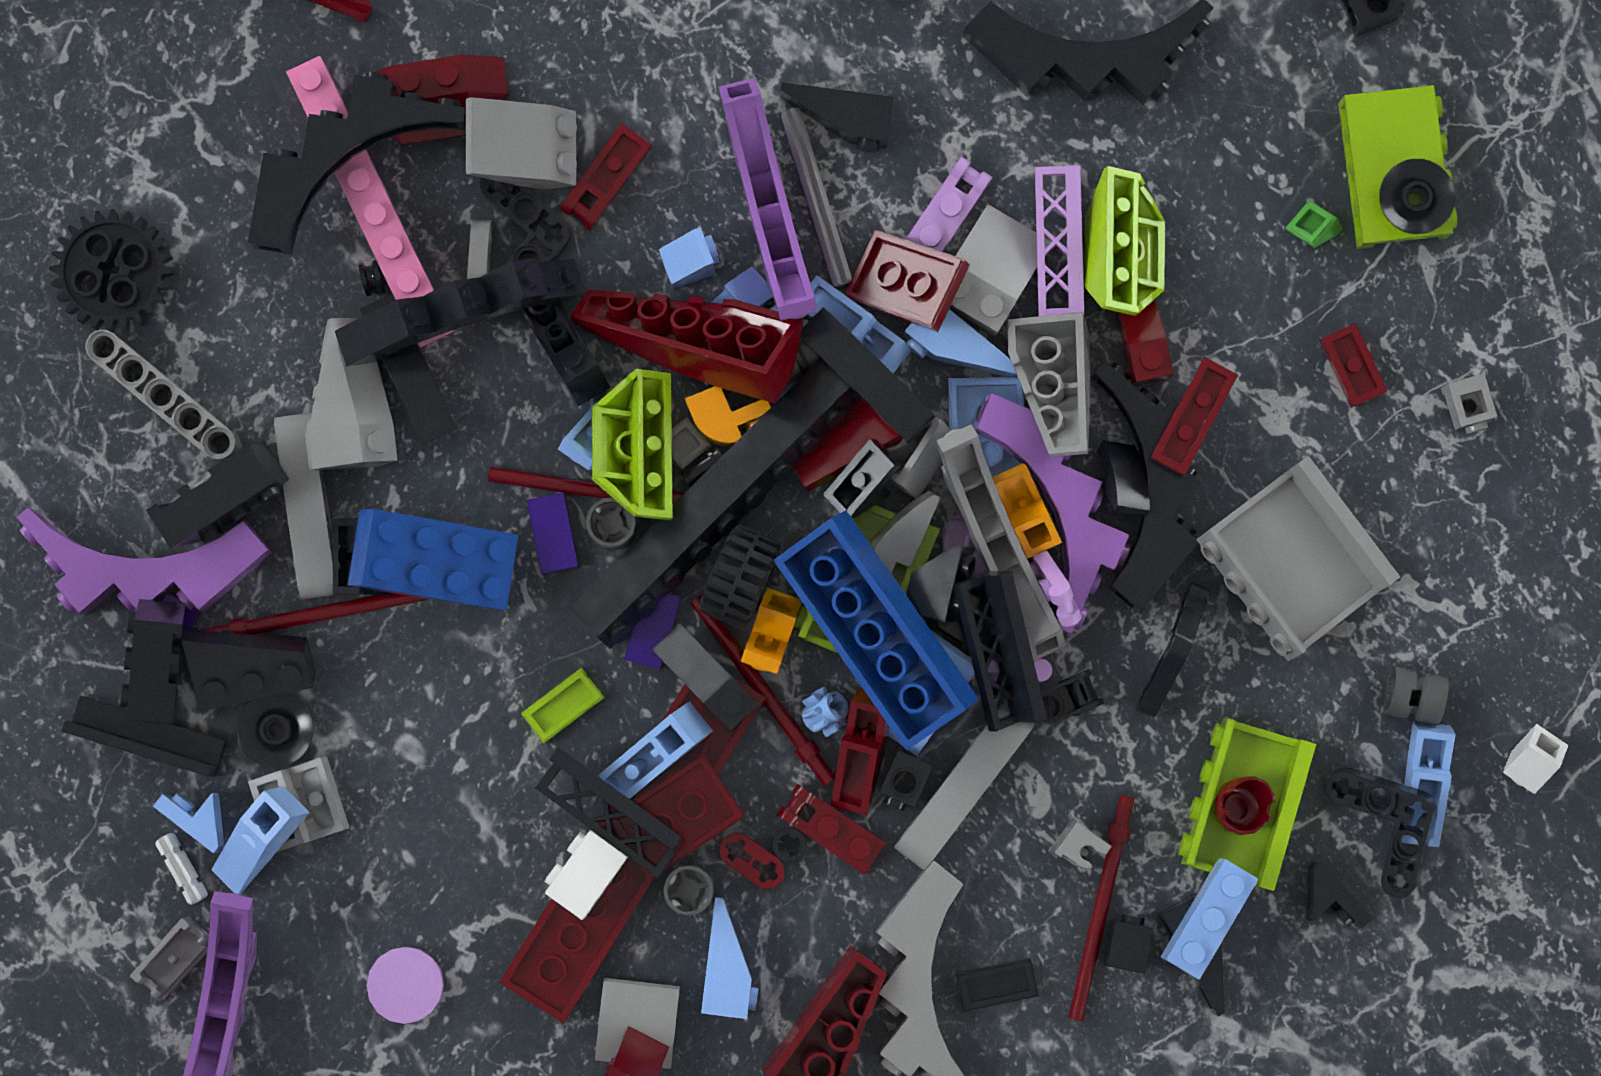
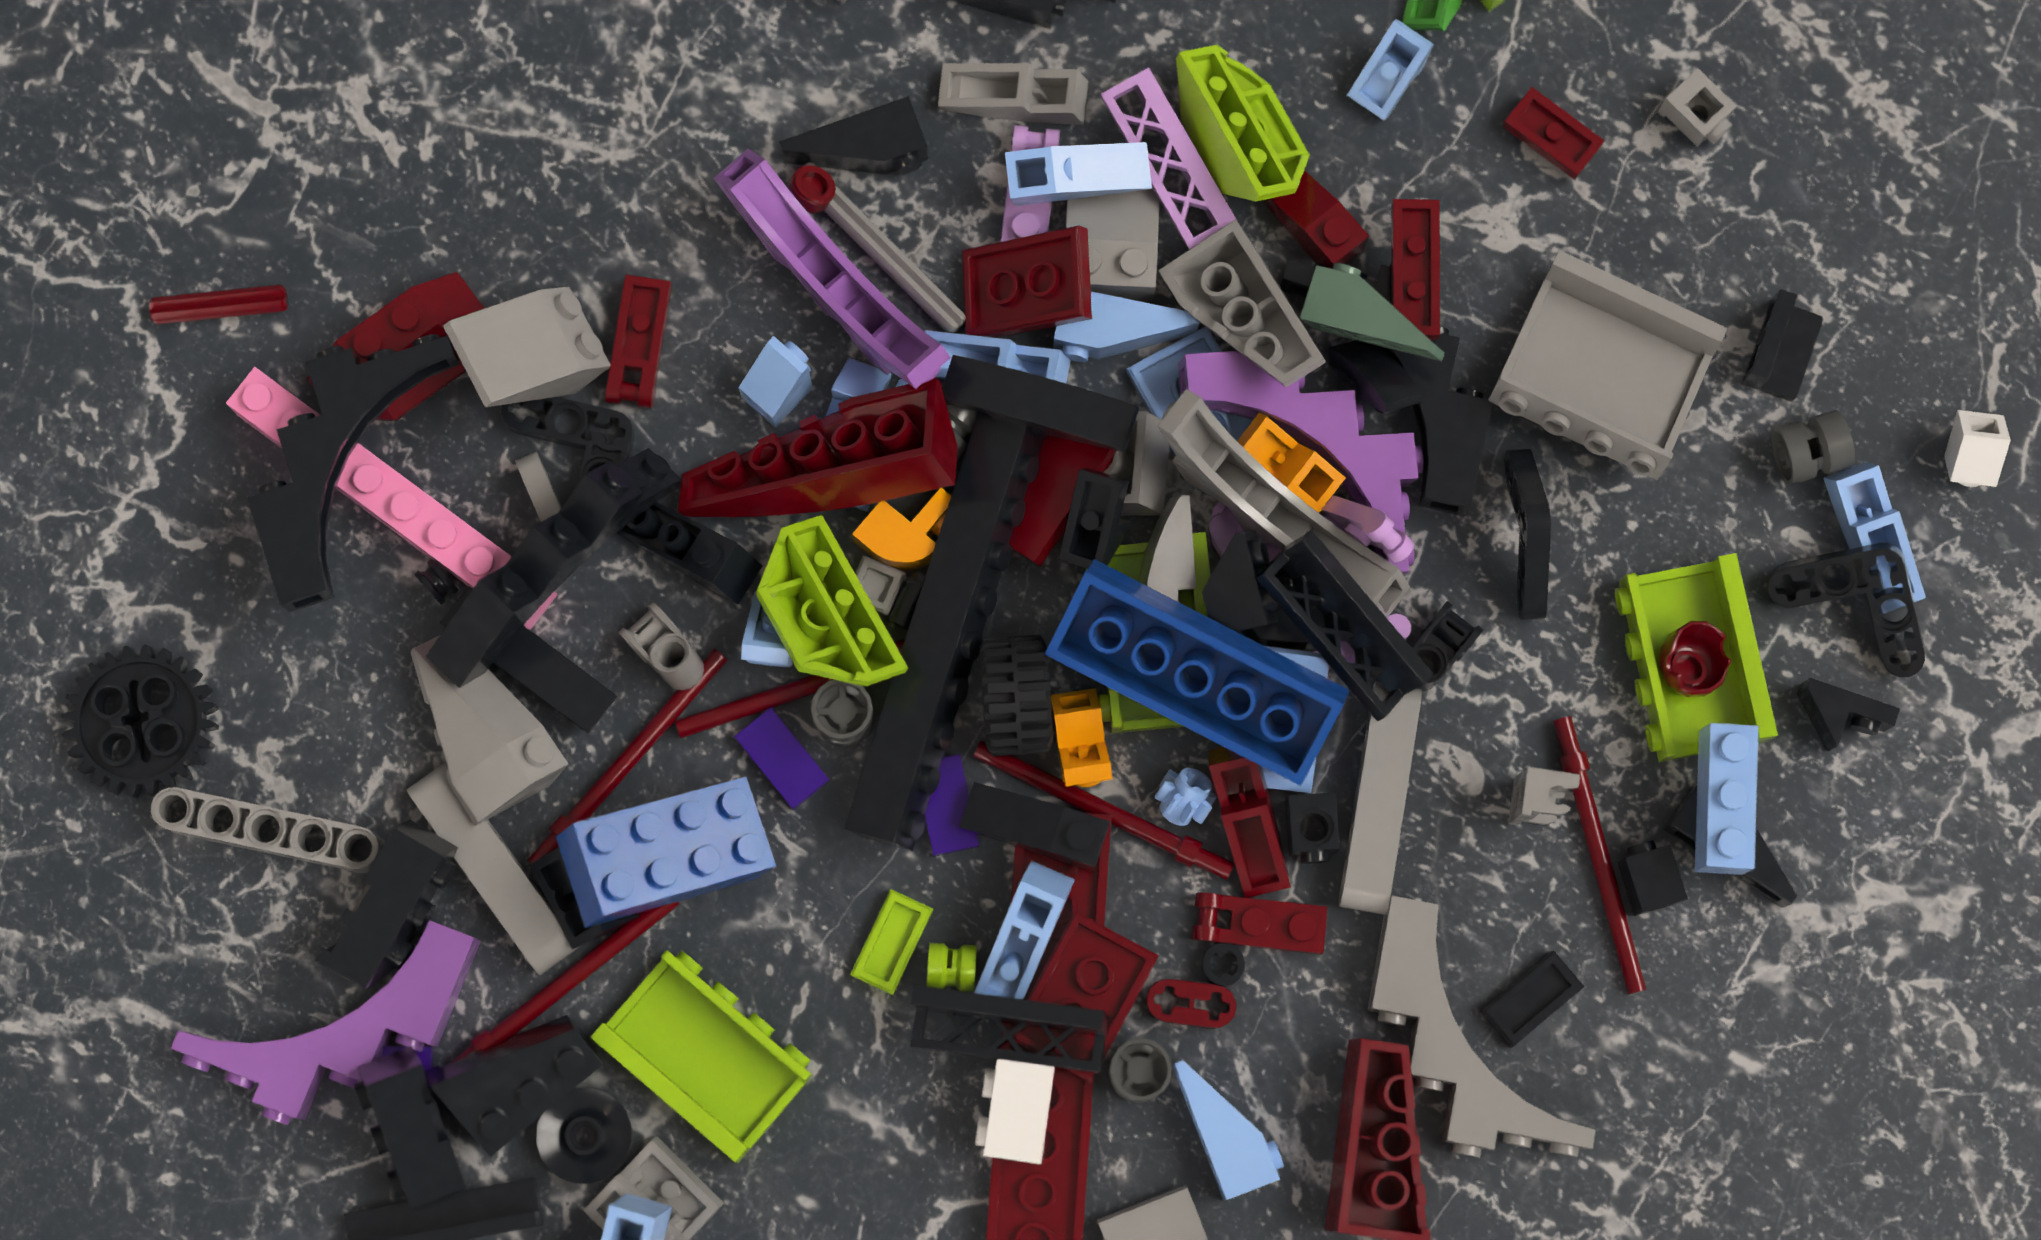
camera: 25 degrees left, 5 degrees down
none -> dark red bar [527,648,728,864]
none -> lime panel [591,950,813,1163]
none -> light grey piece [618,601,704,690]
none -> dark red tile [787,165,836,213]
none -> lime wheel [927,943,977,992]
none -> light grey slope [938,63,1089,125]
none -> light blue slope [1005,142,1152,206]
none -> sand green slope [1299,263,1445,362]
none -> light blue slope [1347,19,1434,120]
none -> black panel [1742,289,1823,401]

